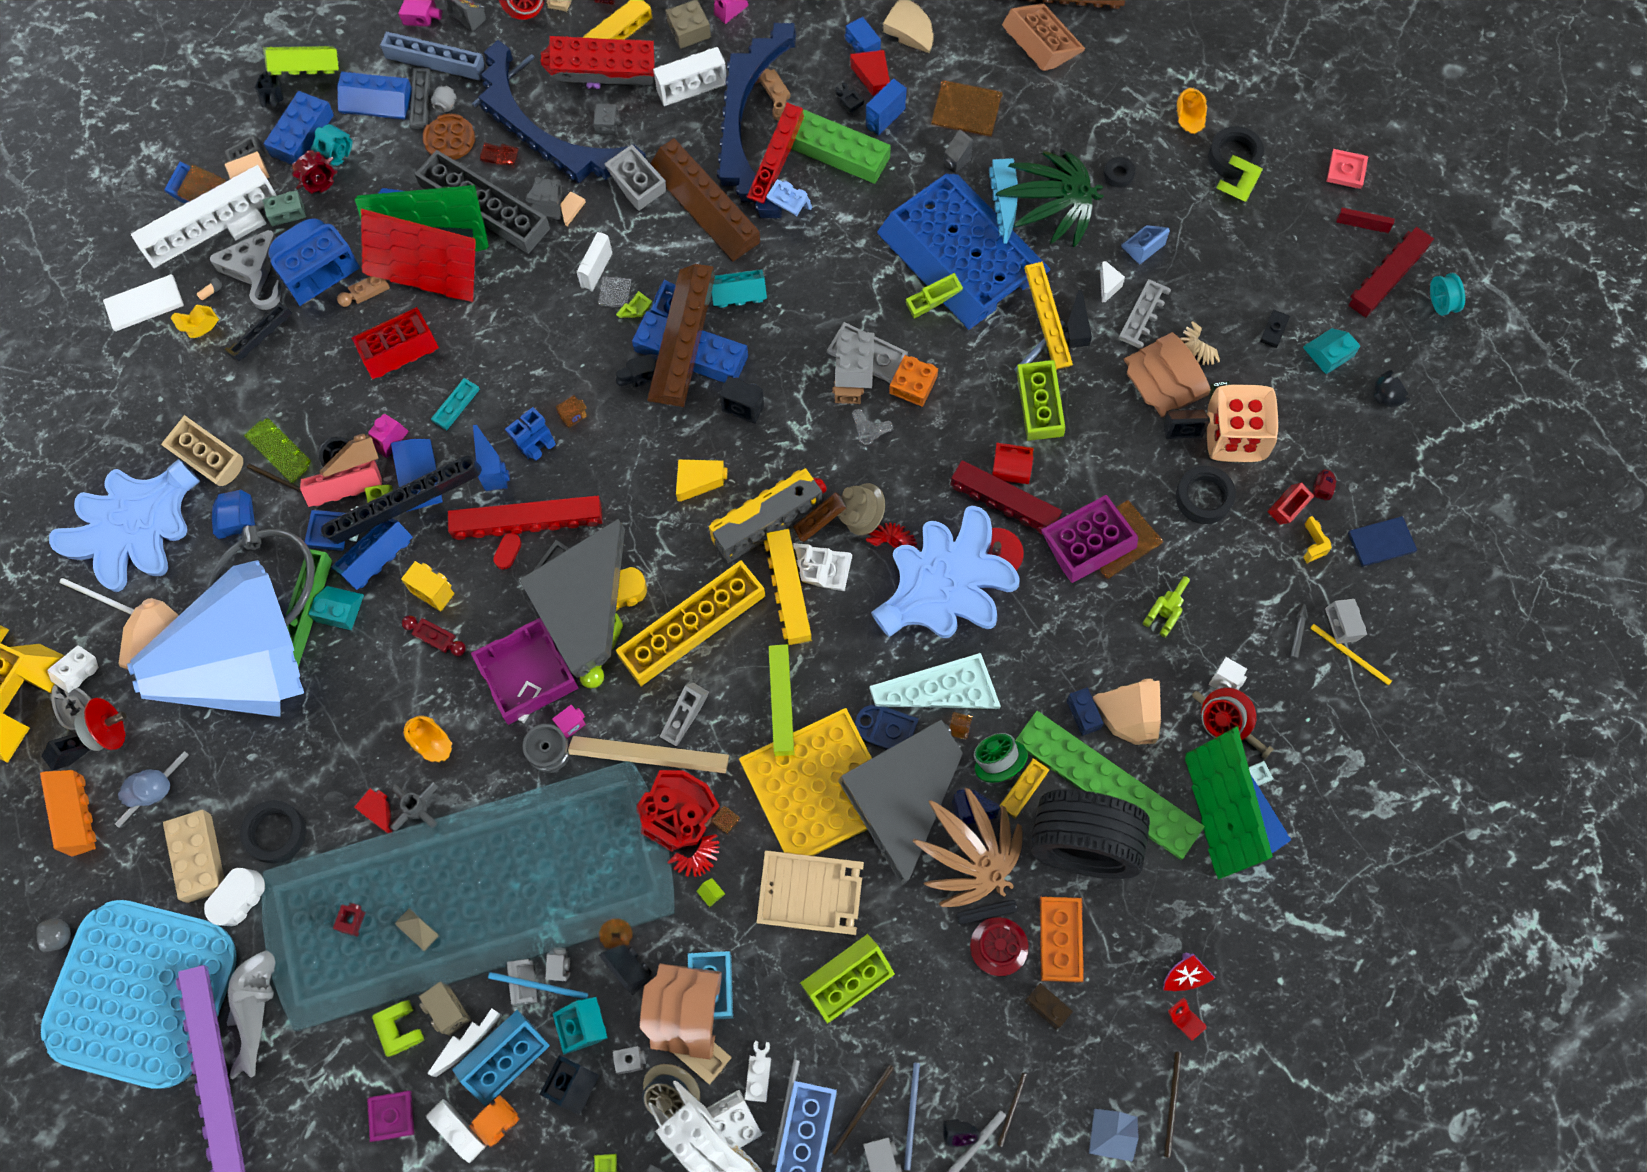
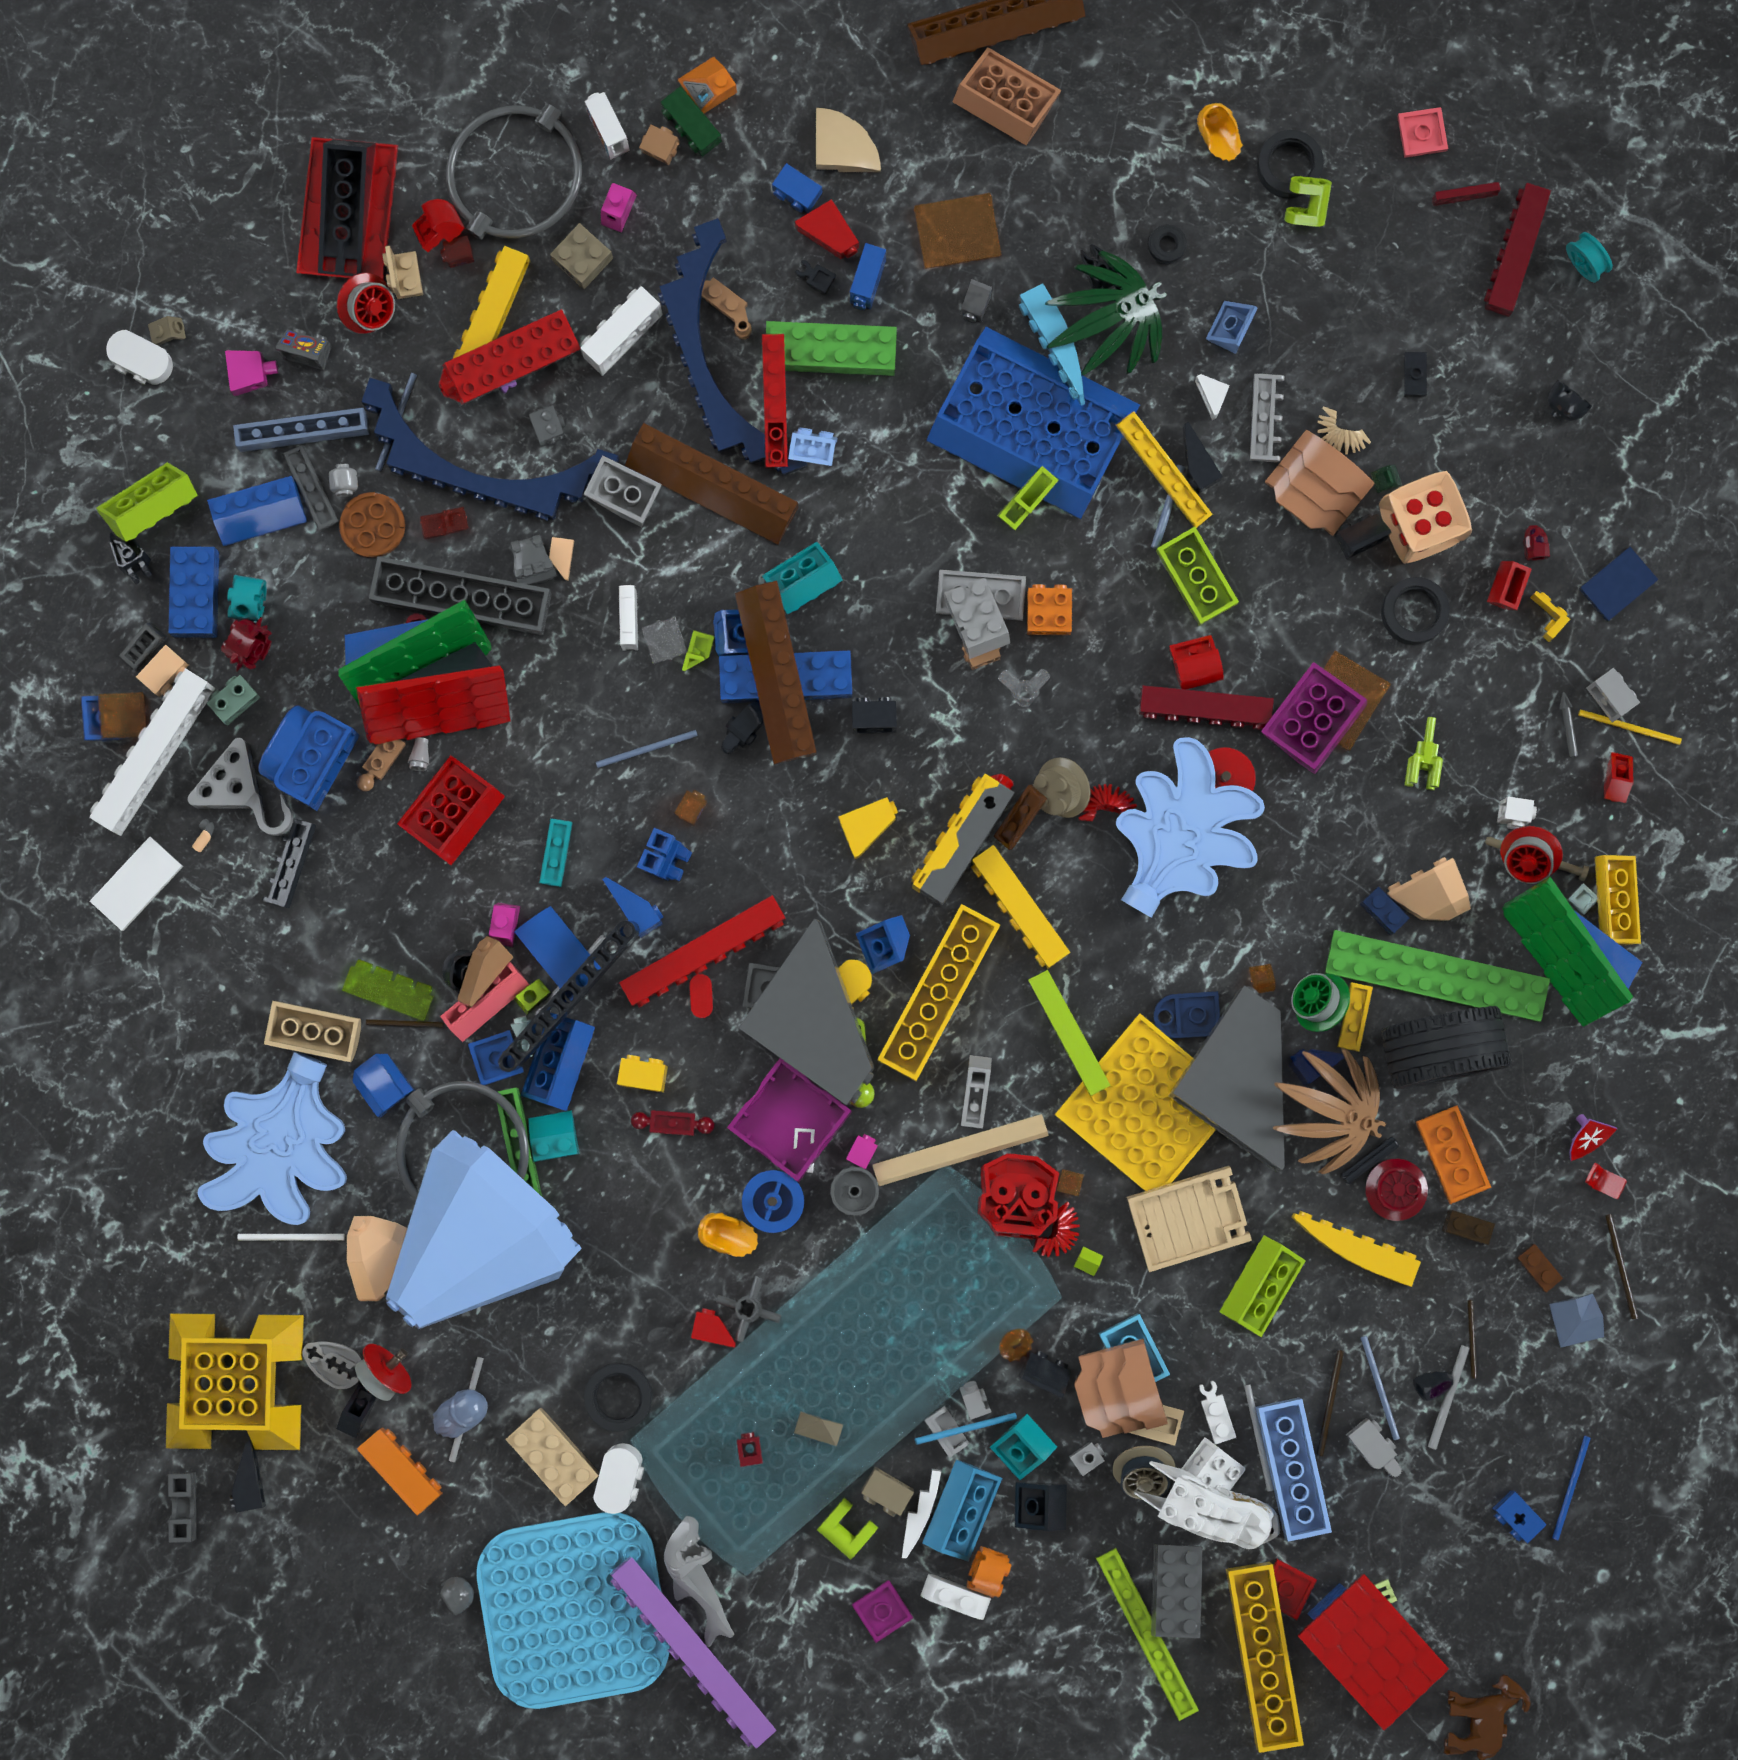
camera: 25 degrees left, 15 degrees up
white brick [47,645,99,693] -> none
yellow brick [171,305,219,338] -> none
white tile [226,208,267,240] -> none
white slope [793,543,852,591] -> none
light aqua wing [869,653,1001,709] -> none
teal slope [1303,328,1360,374] -> none
none -> light grey cone [408,737,429,771]
none -> sand blue axle [596,730,698,768]
none -> blue piece [742,1170,804,1233]
none -> blue slope [856,915,910,975]
none -> yellow slope [1291,1211,1421,1287]
none -> reddish brown plate [1516,1244,1563,1293]
none -> yellow brick [1595,855,1641,945]
none -> red slope [1604,752,1633,803]

